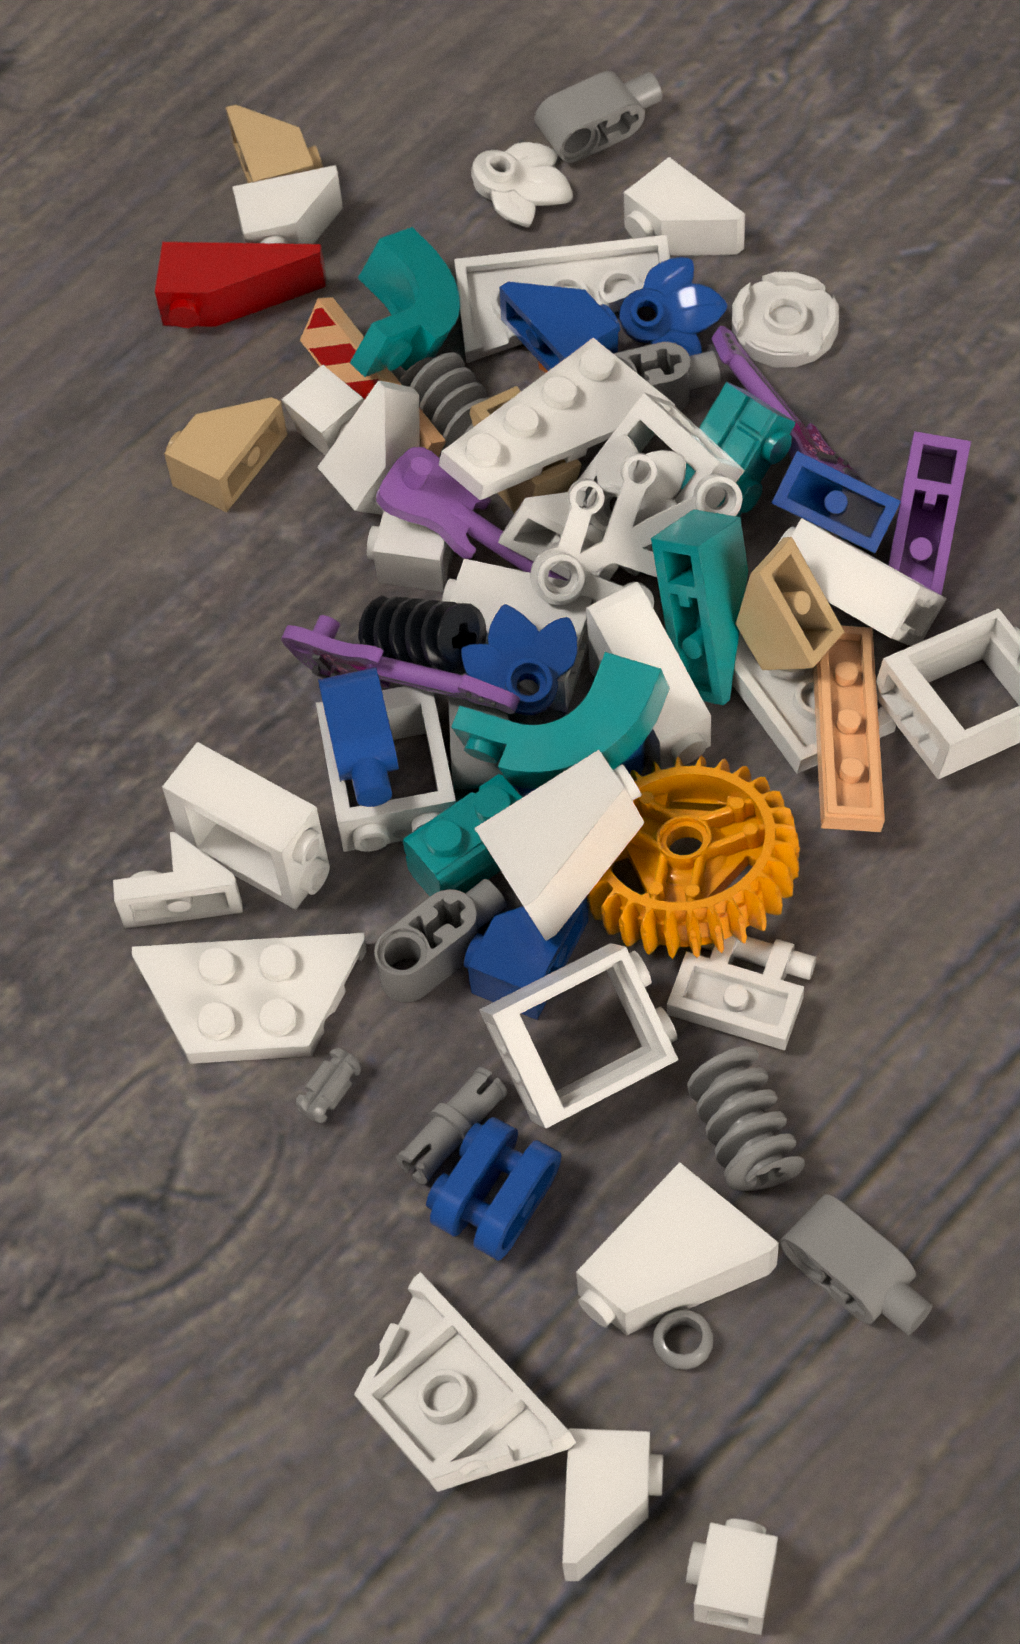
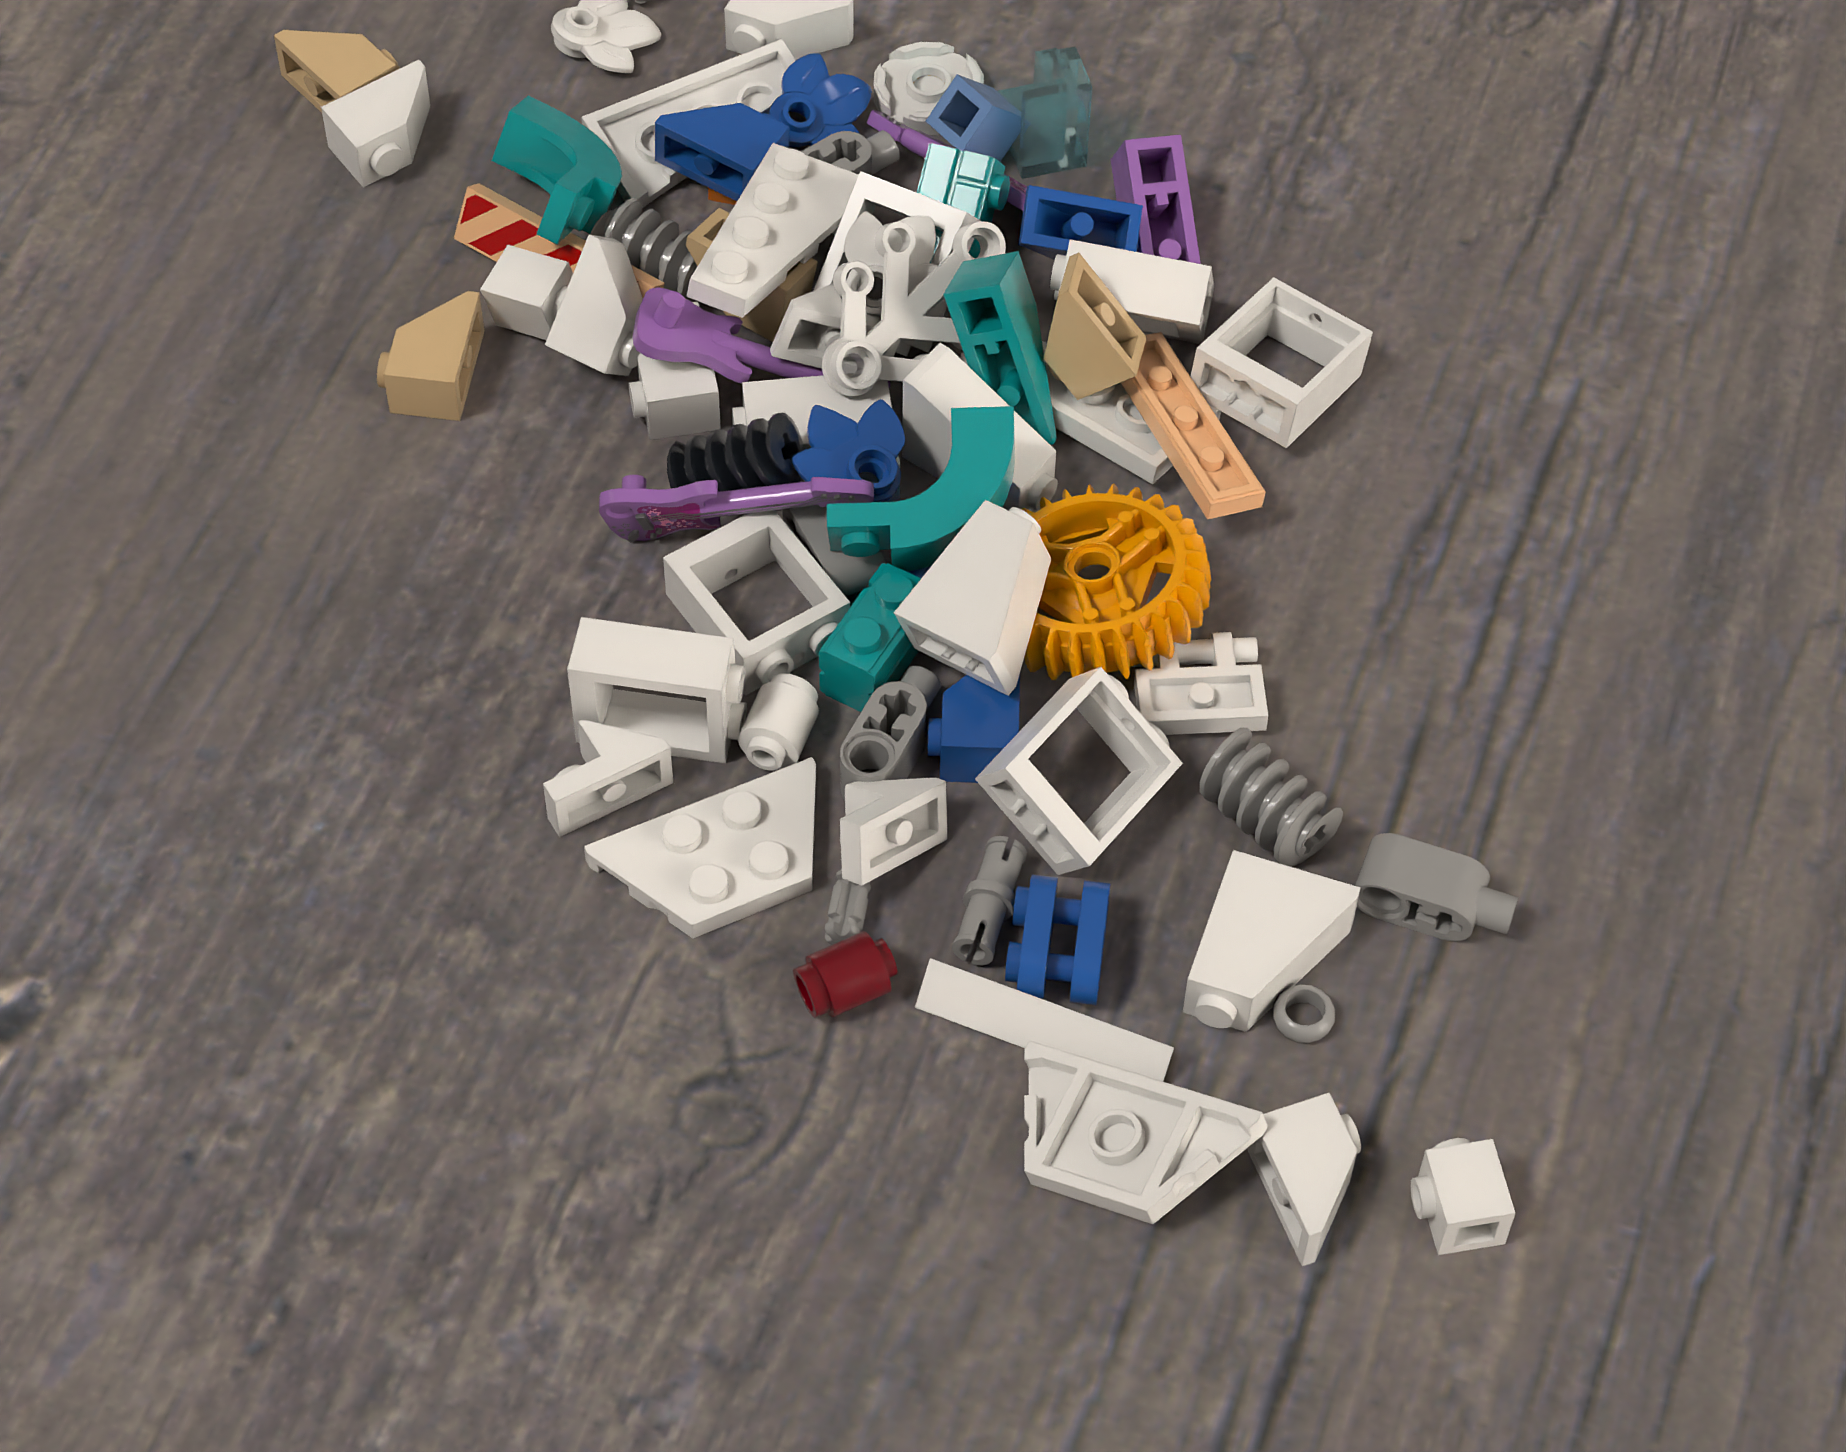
camera: 30 degrees left, 5 degrees down
red slope [155,242,327,328] -> none
blue piece [318,667,399,807] -> none
none -> white brick [738,674,819,771]
none -> dark red brick [793,931,898,1018]
none -> white slope [840,778,947,885]
none -> white sticker [915,958,1174,1082]
none -> medium blue brick [926,74,1029,162]
none -> clear light blue panel [998,46,1092,179]

